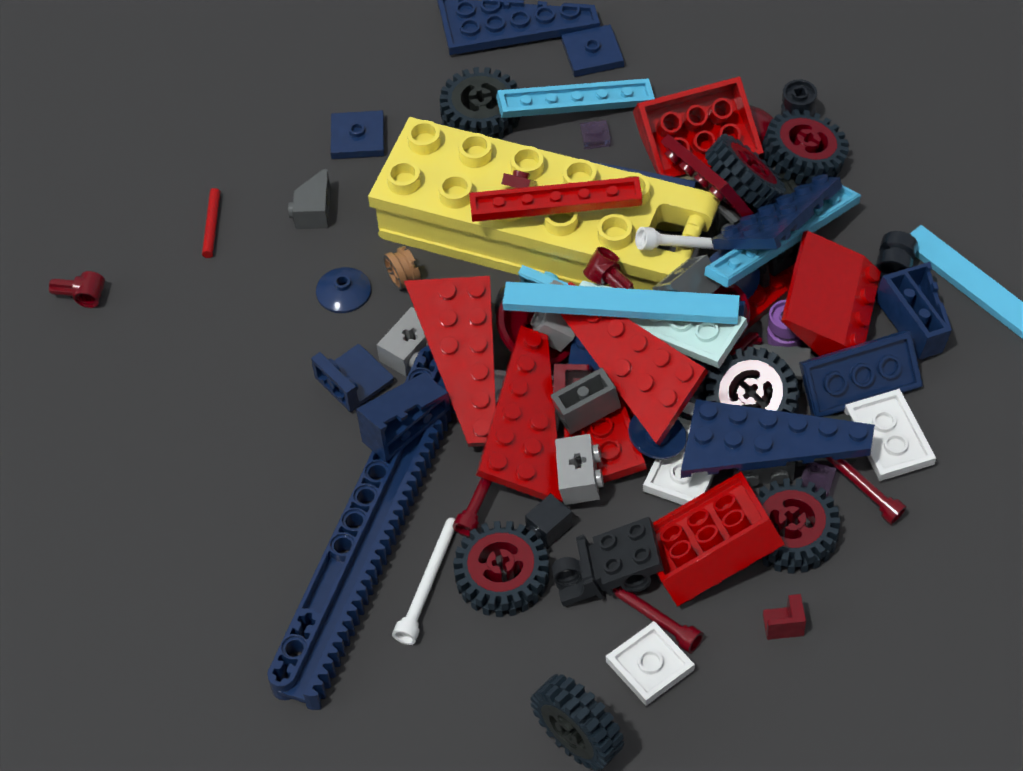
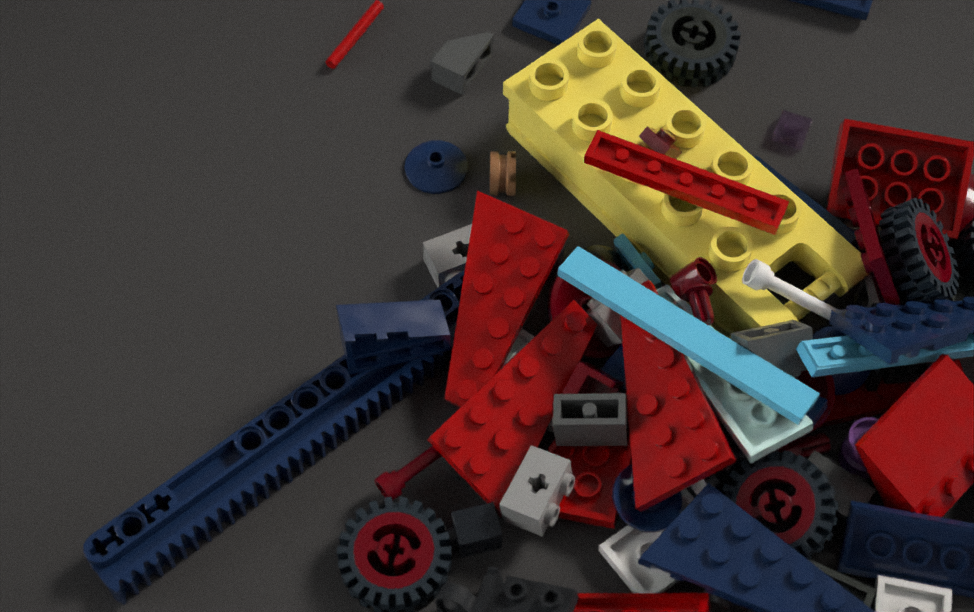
camera: 25 degrees right, 5 degrees up
dark red axle [49,271,105,308] -> none
dark blue bracket [311,344,394,413] -> none
white piece [392,518,455,645] -> none
medium azure plate [496,78,655,118] -> none
dark blue plate [561,24,624,77] -> none

